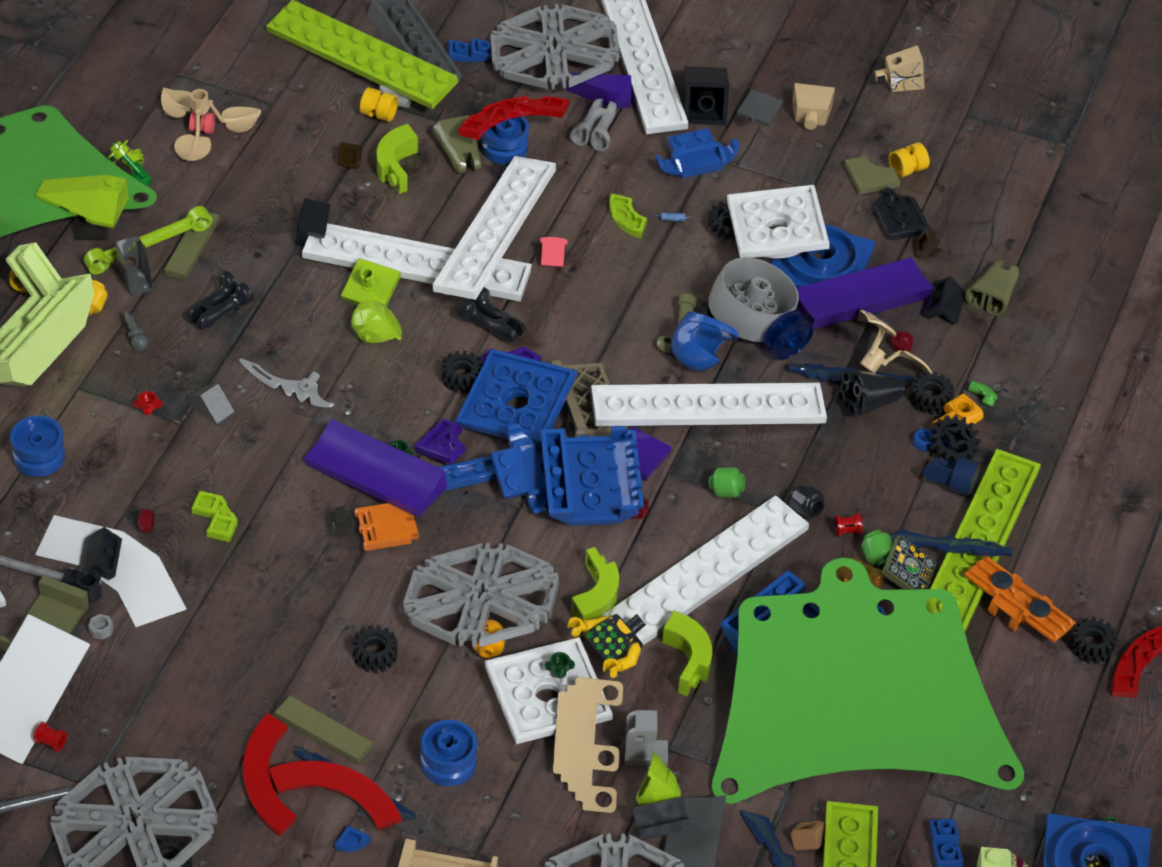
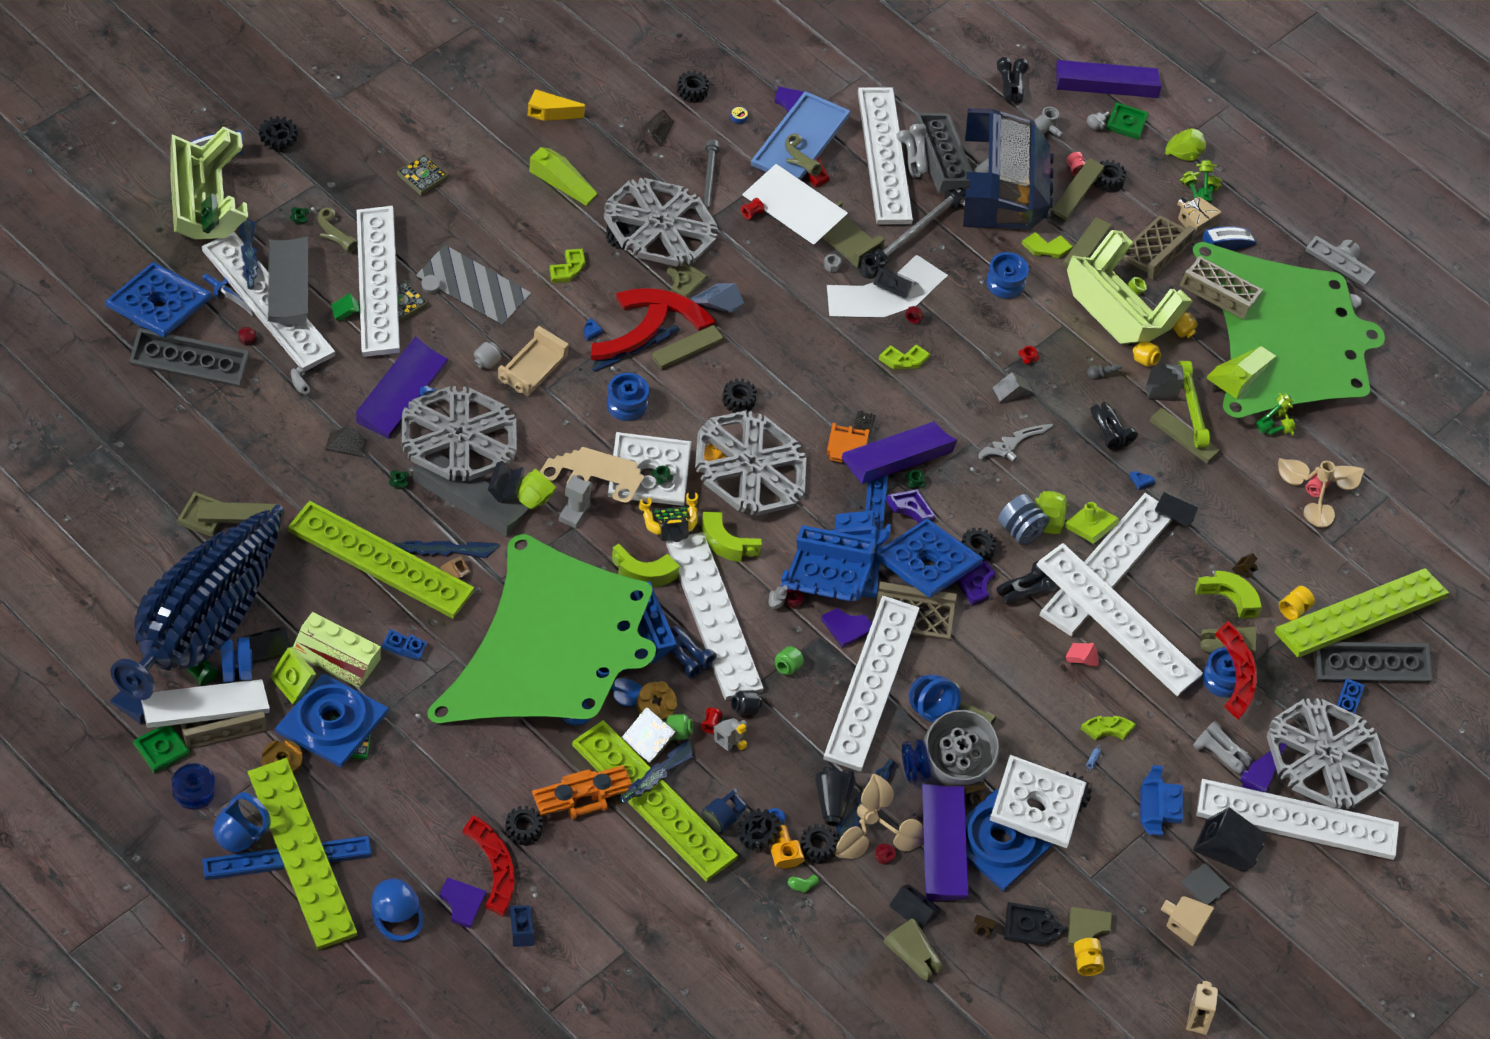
camera: 110 degrees right, 5 degrees up
none -> olive tile [667,262,707,298]
none -> dark blue piece [670,626,717,679]
none -> sand blue slope [690,283,744,313]
none -> light grey piece [714,718,747,751]
none -> light grey piece [768,585,787,609]
none -> sand blue wheel [998,494,1049,545]
none -> blue tile [1130,471,1156,490]

